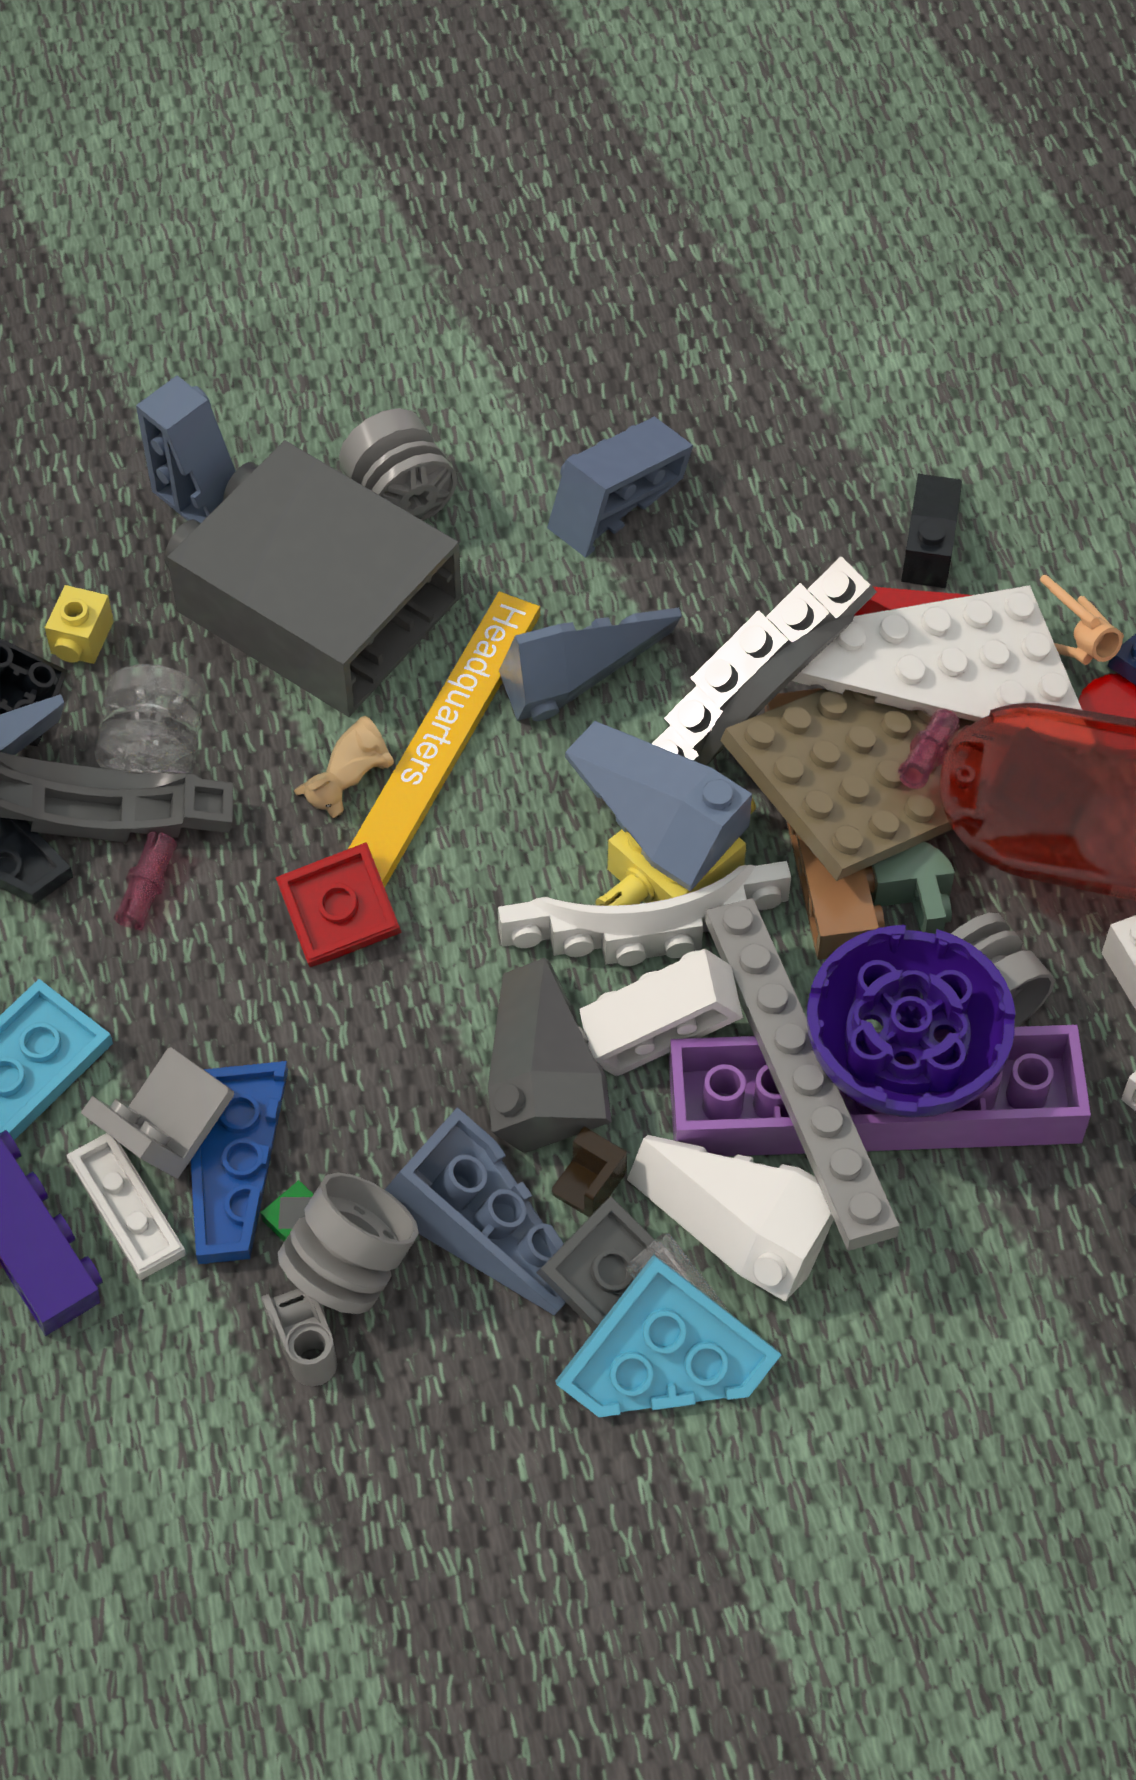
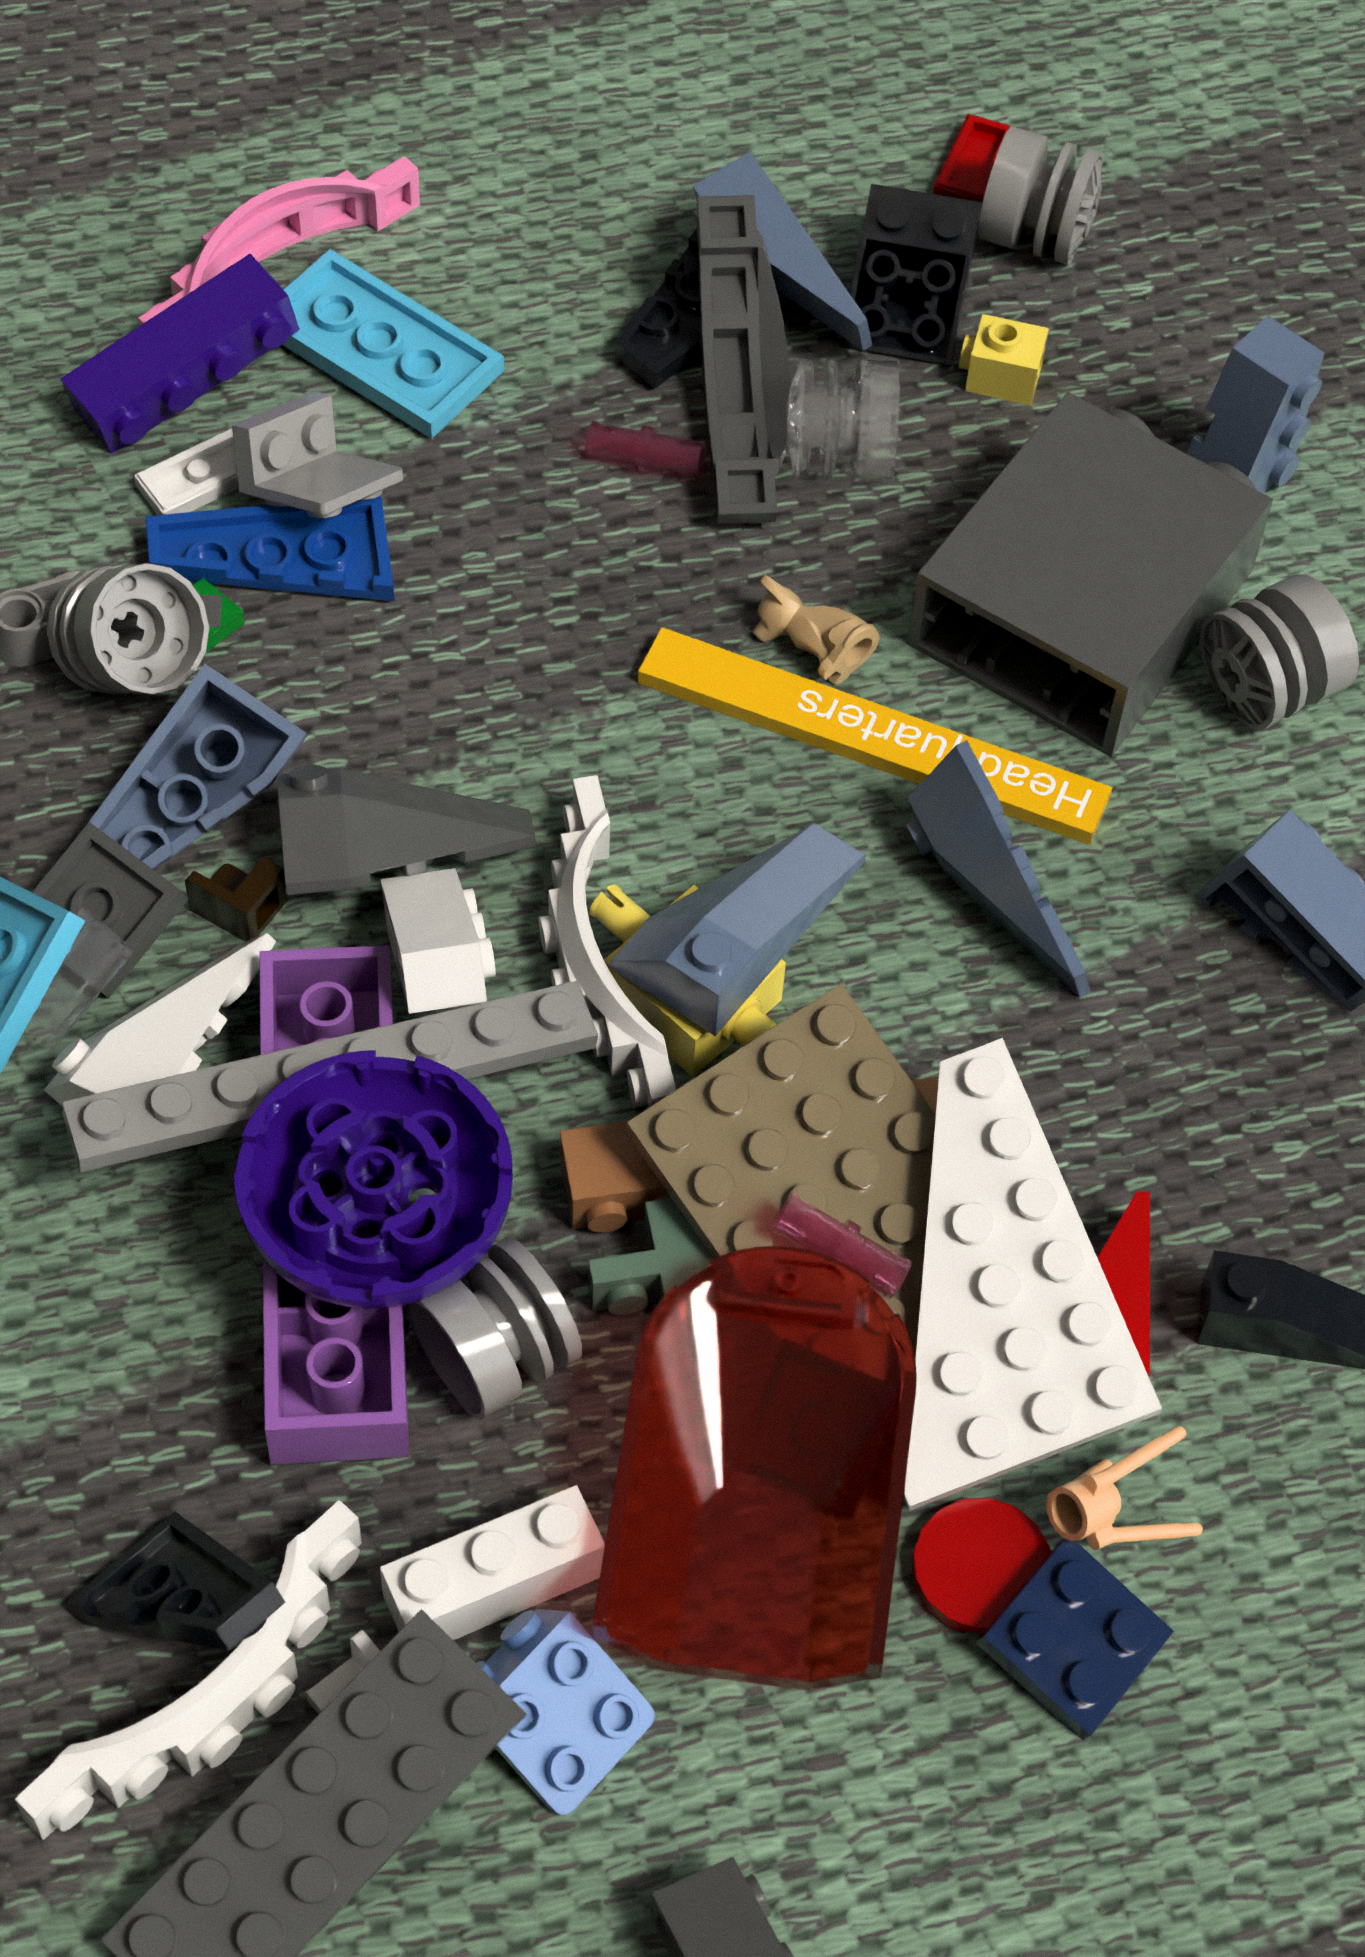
camera: 85 degrees right, 0 degrees up
red plate [276,842,402,967] -> none
piece [652,556,877,766] -> none

